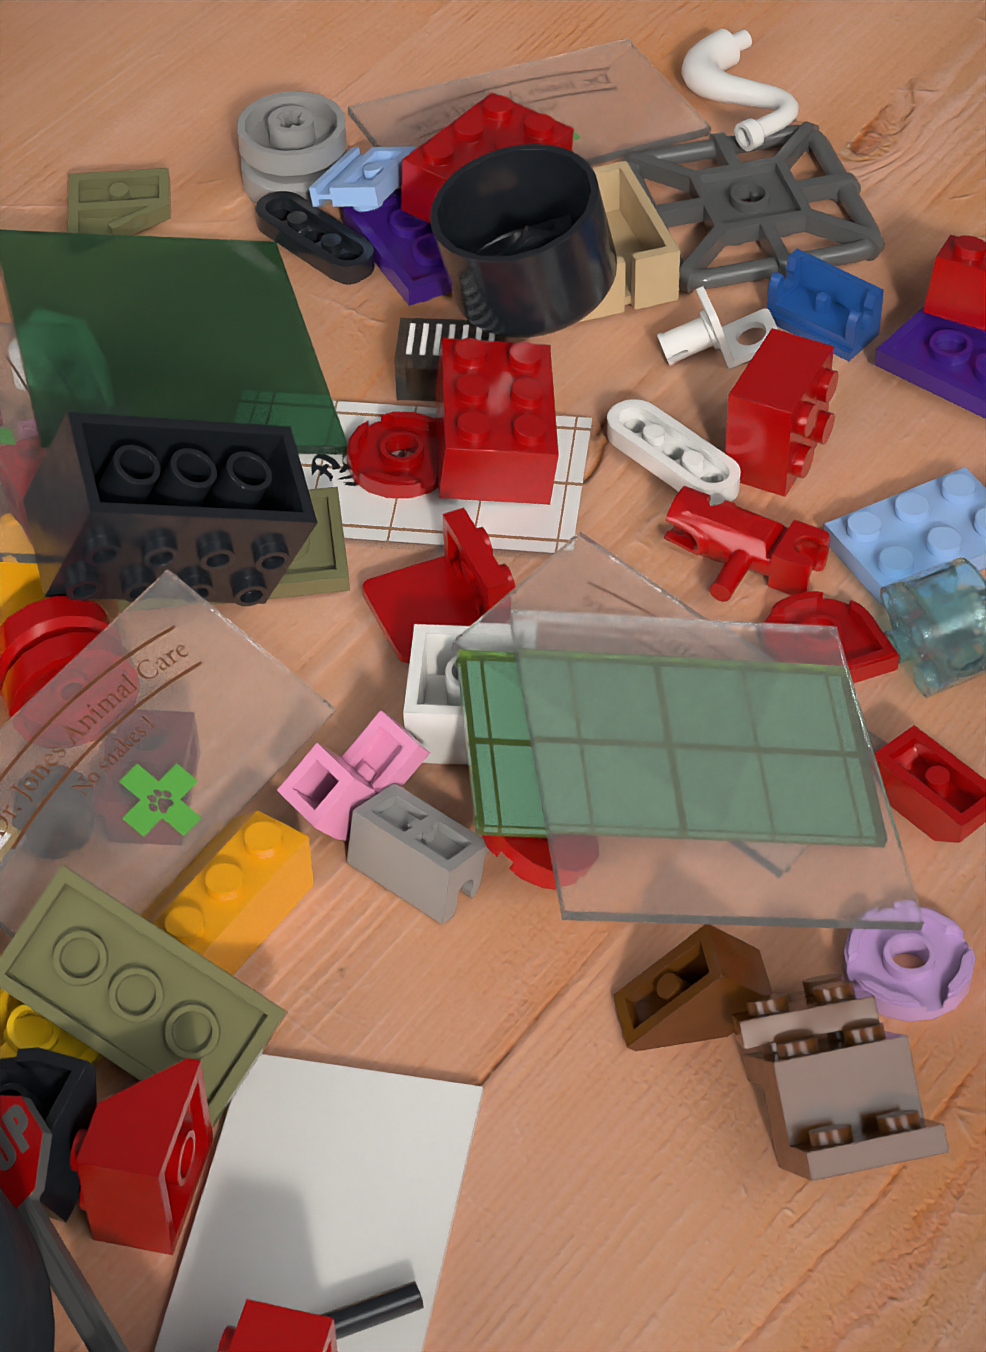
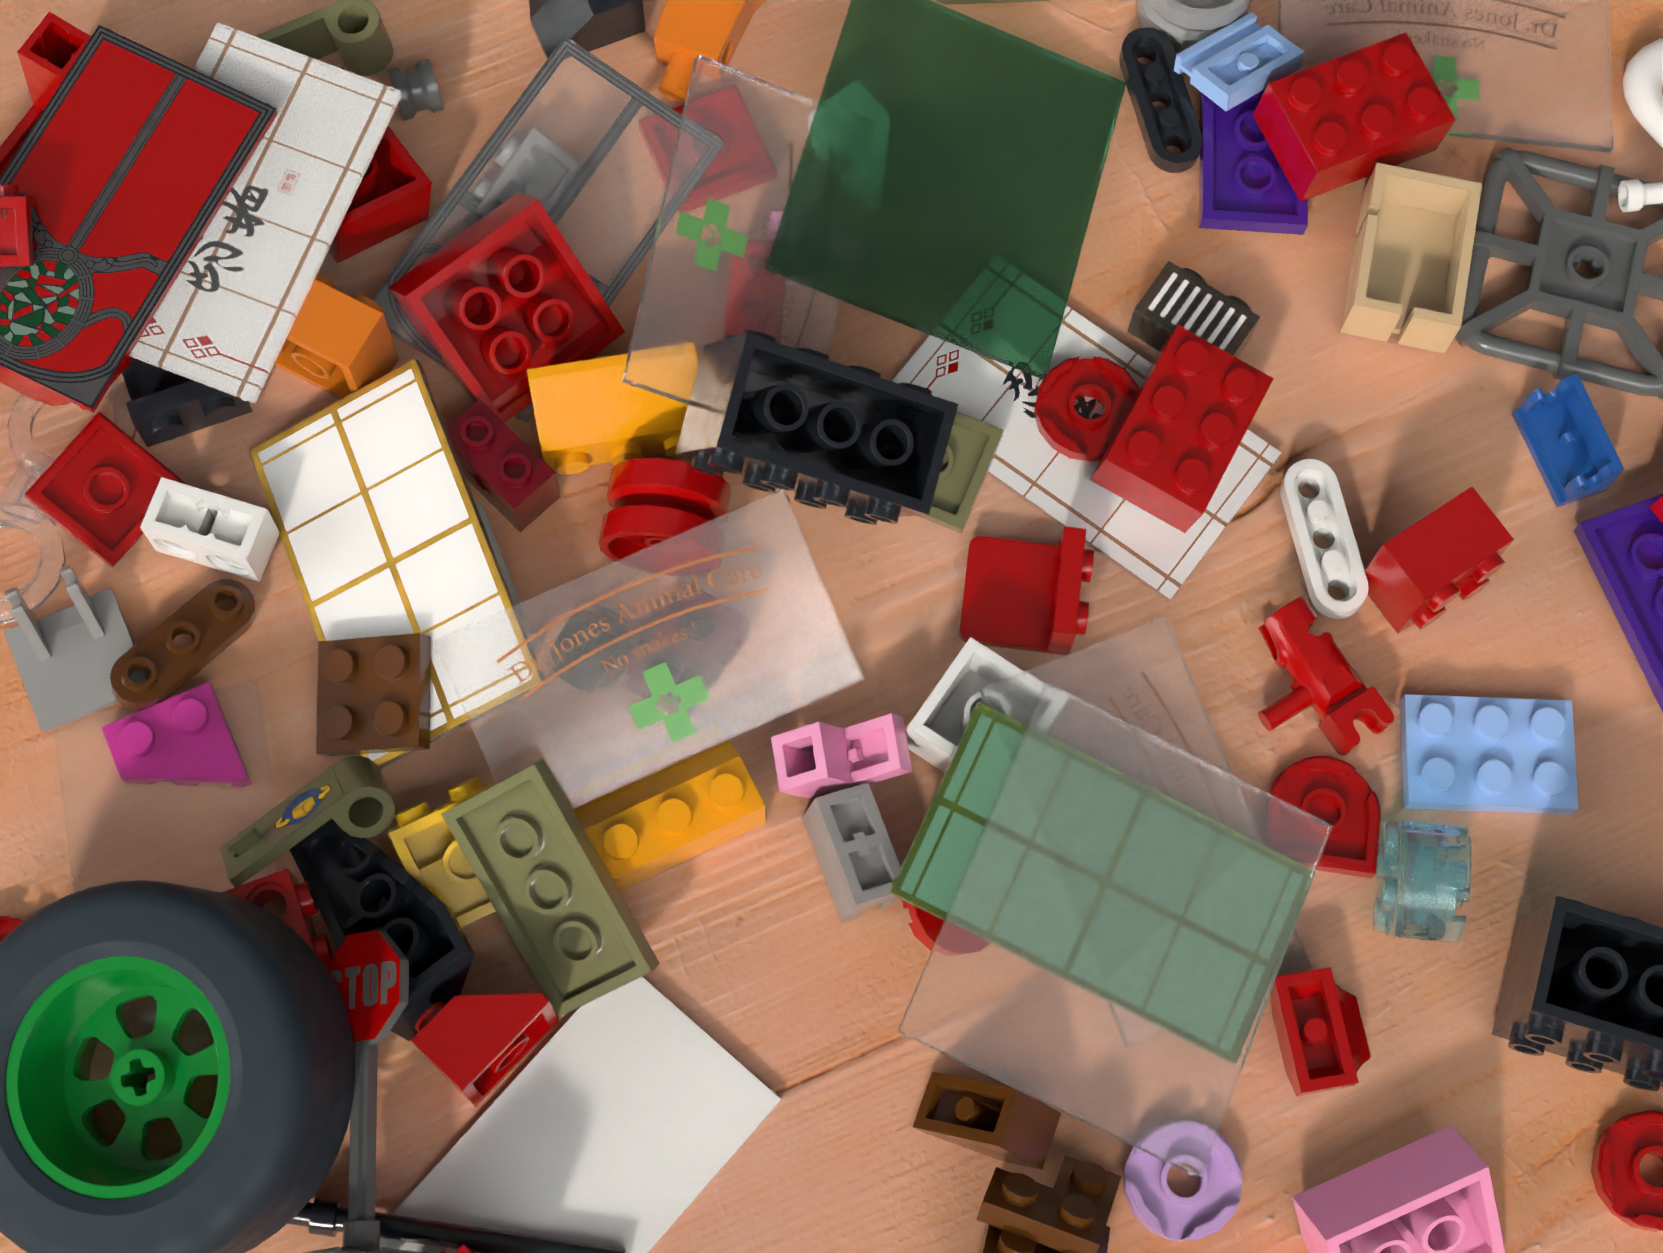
camera: 25 degrees right, 25 degrees up
black piece [430,144,617,338] -> none
white bracket [657,286,778,369] -> none

